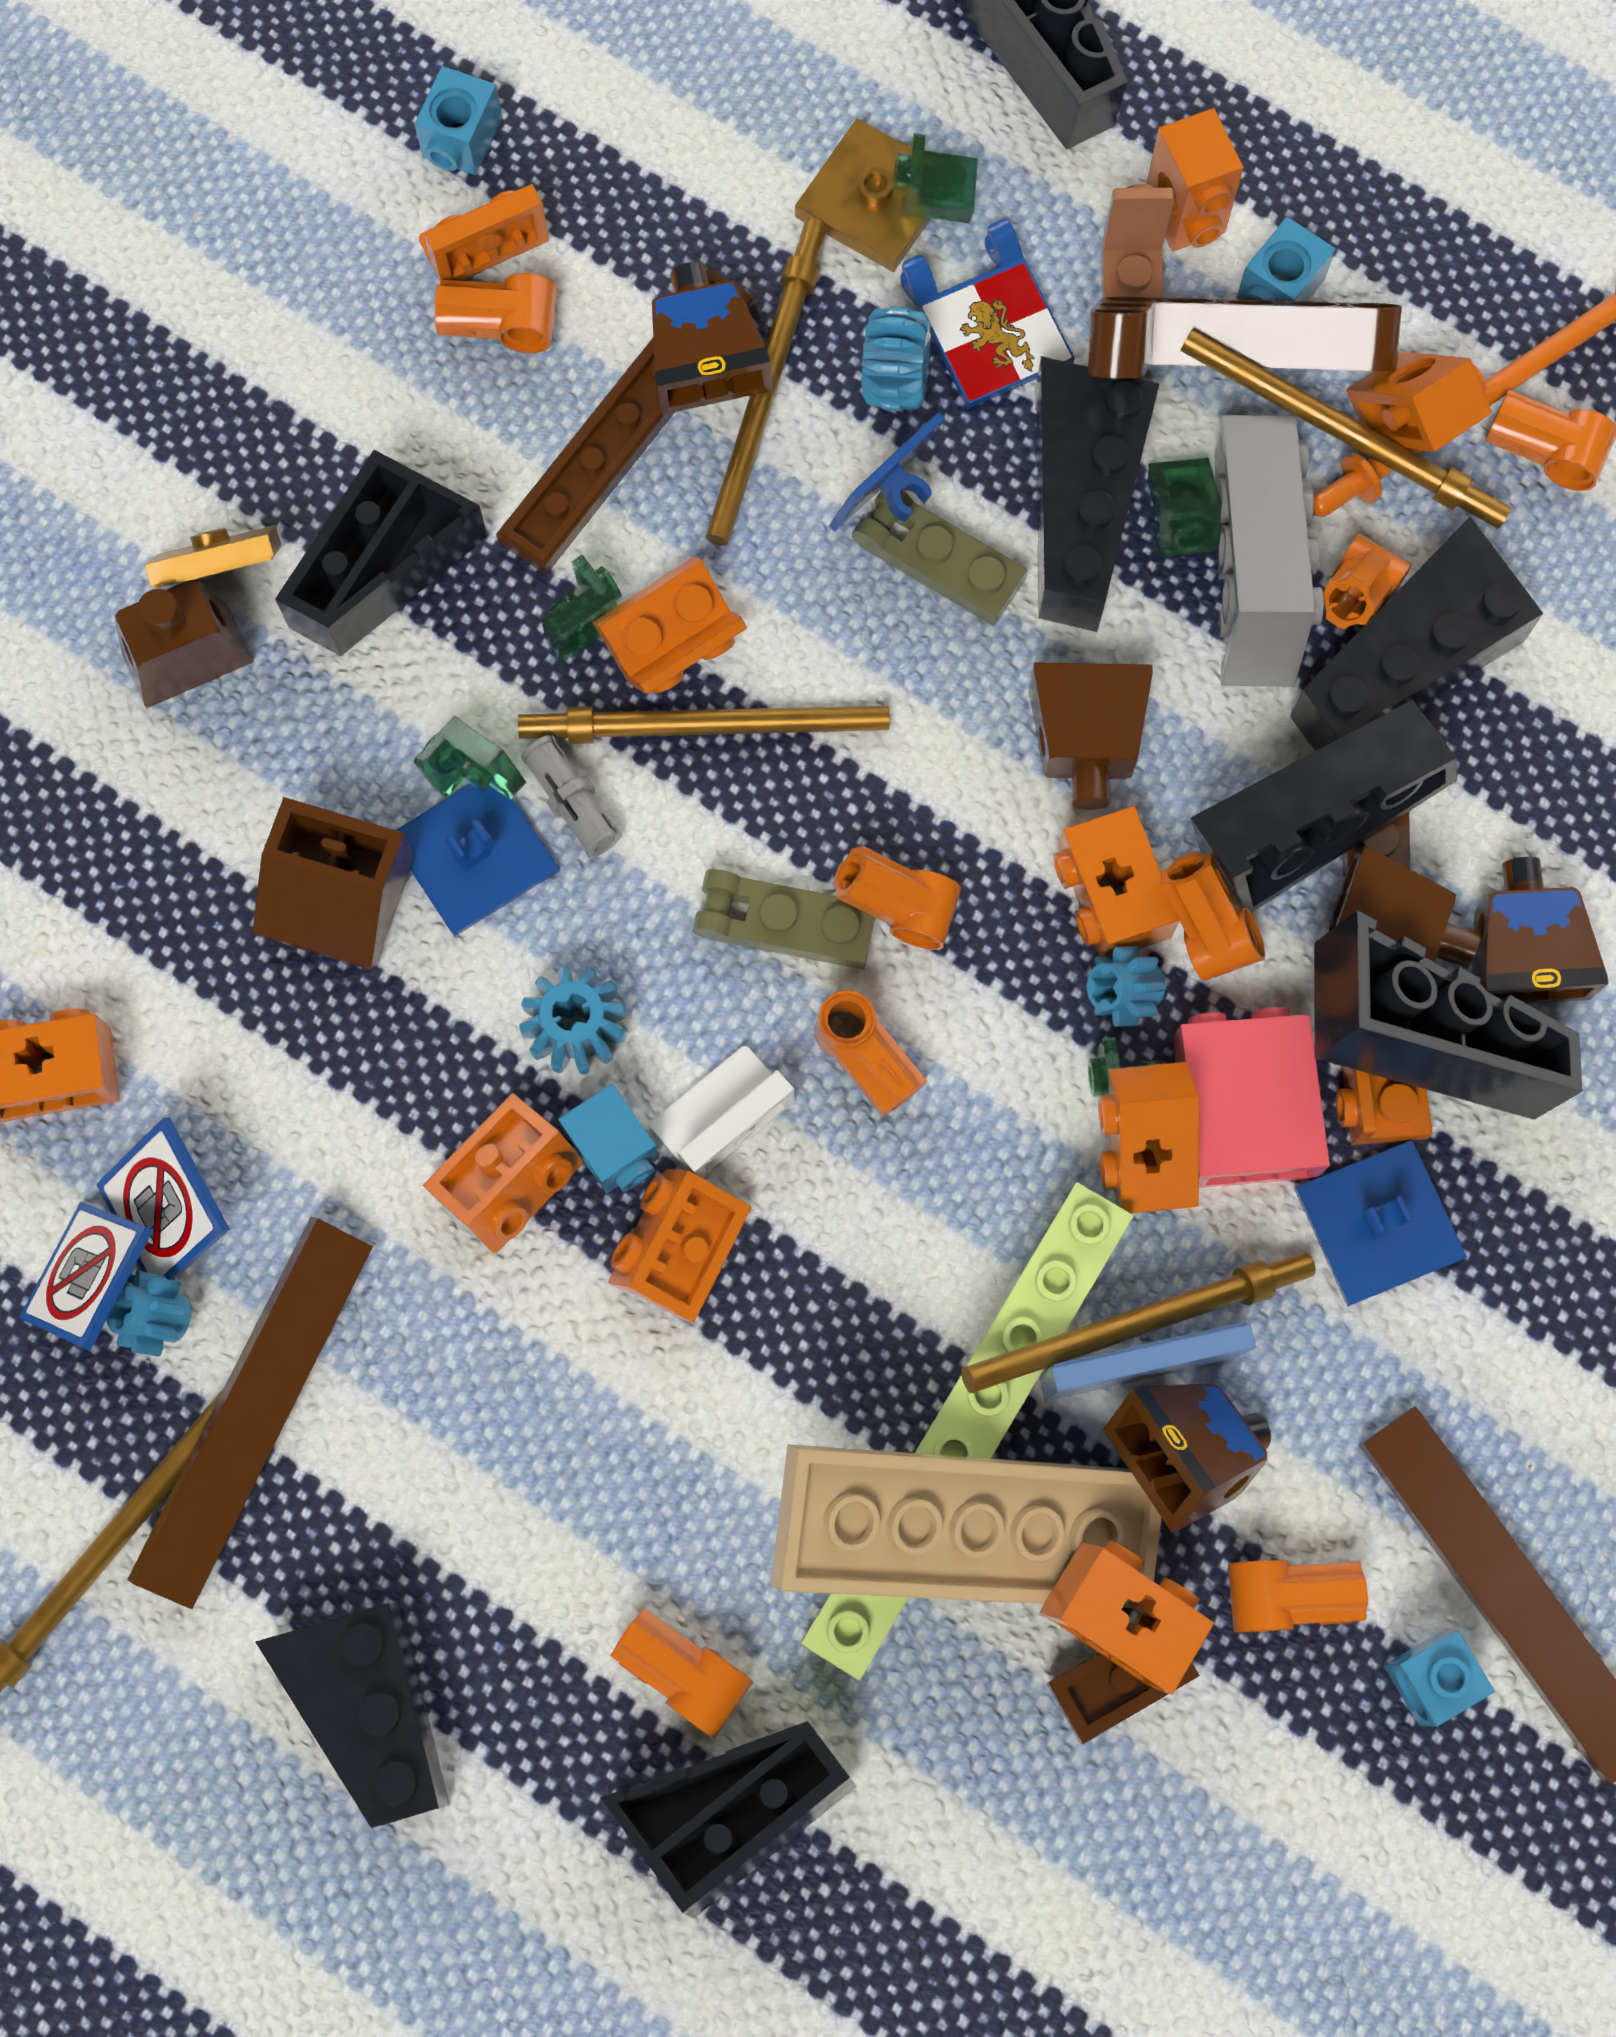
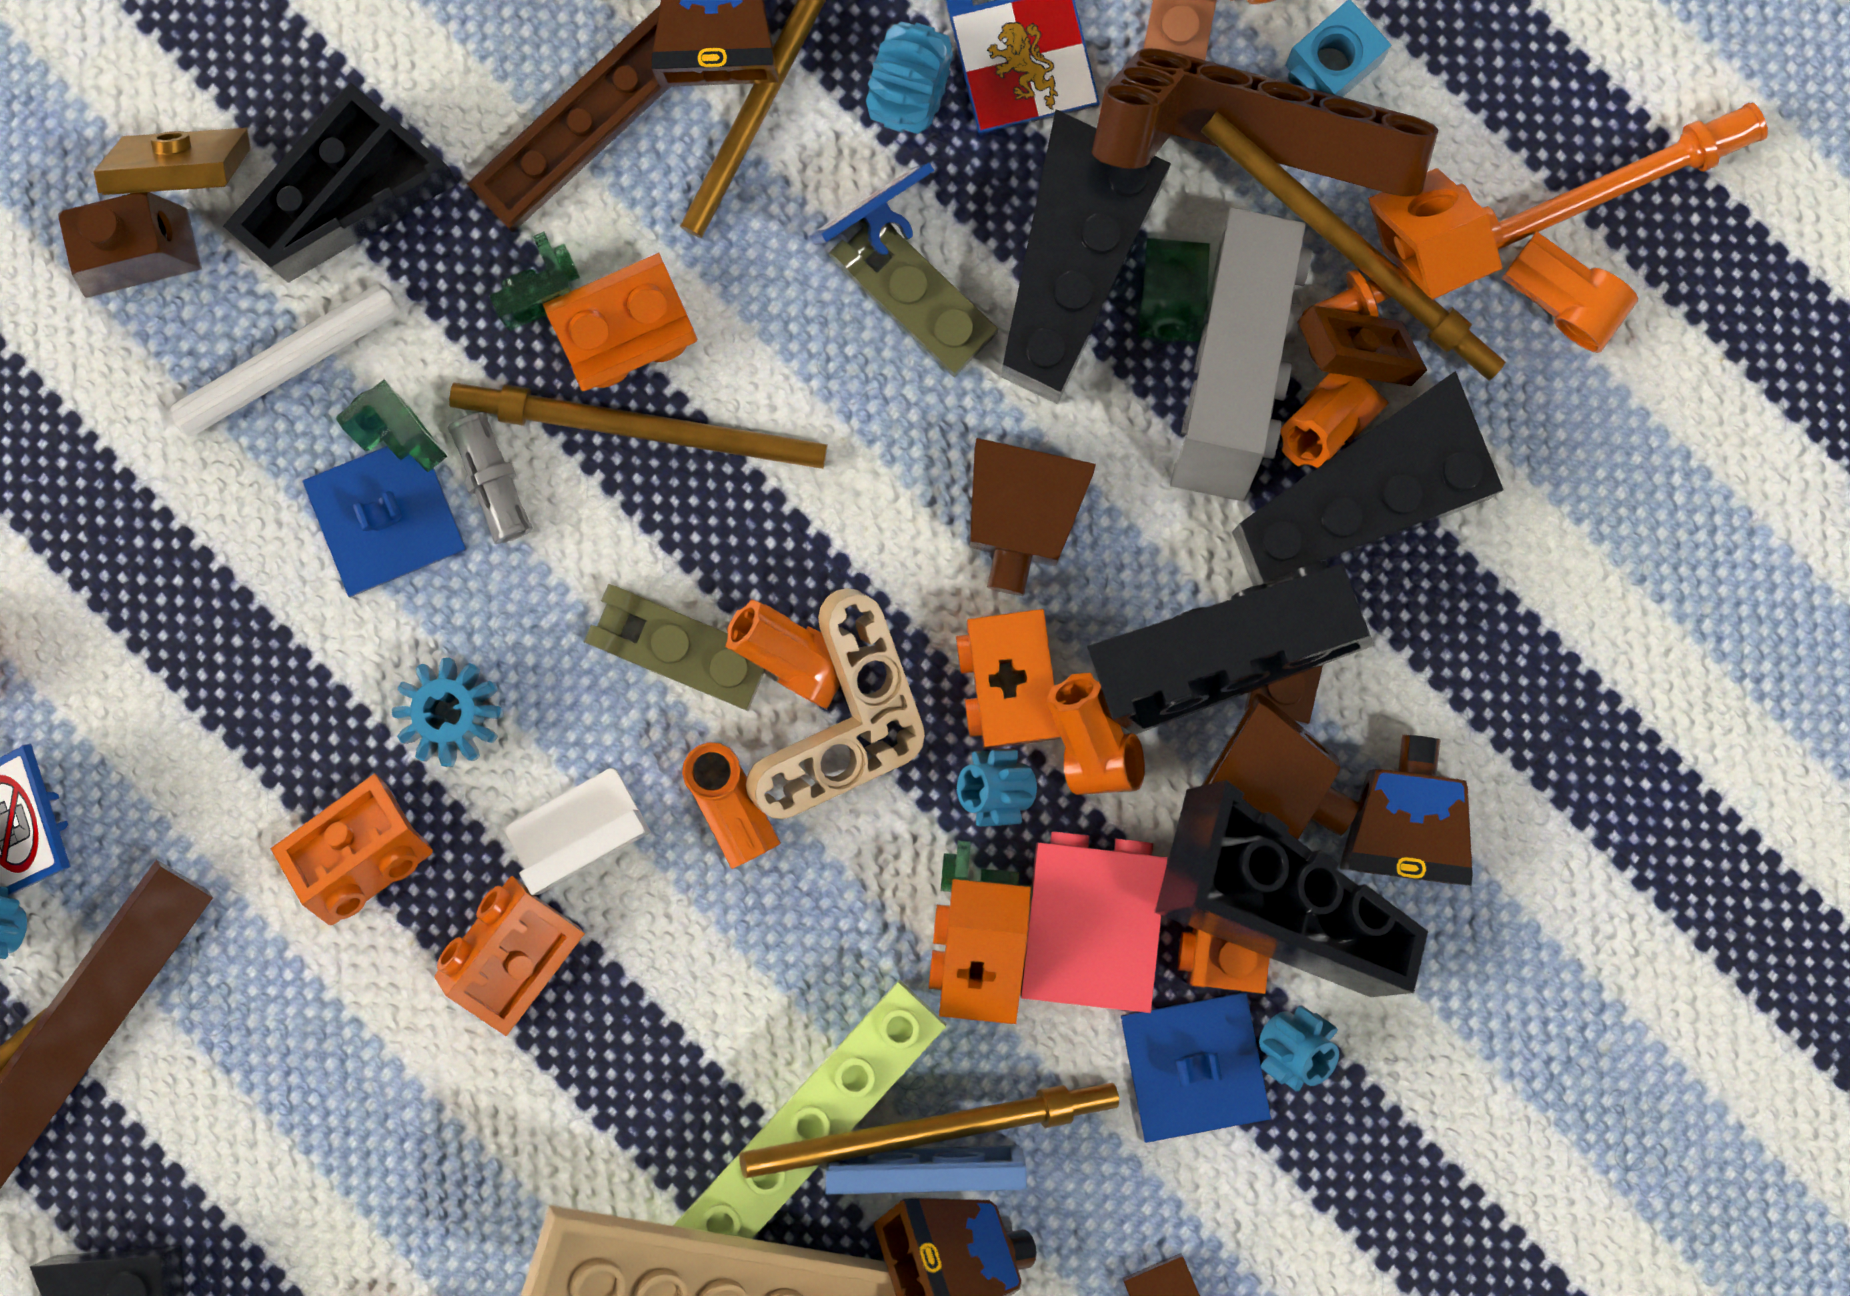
camera: 15 degrees right, 10 degrees up
reddish brown slope [252,797,415,971] -> none
dark azure brick [558,1083,659,1194] -> none
none -> white axle [169,284,399,437]
none -> tan beam [746,588,925,819]
none -> dark azure gear [1259,1005,1339,1091]
none -> reddish brown plate [1297,305,1427,386]

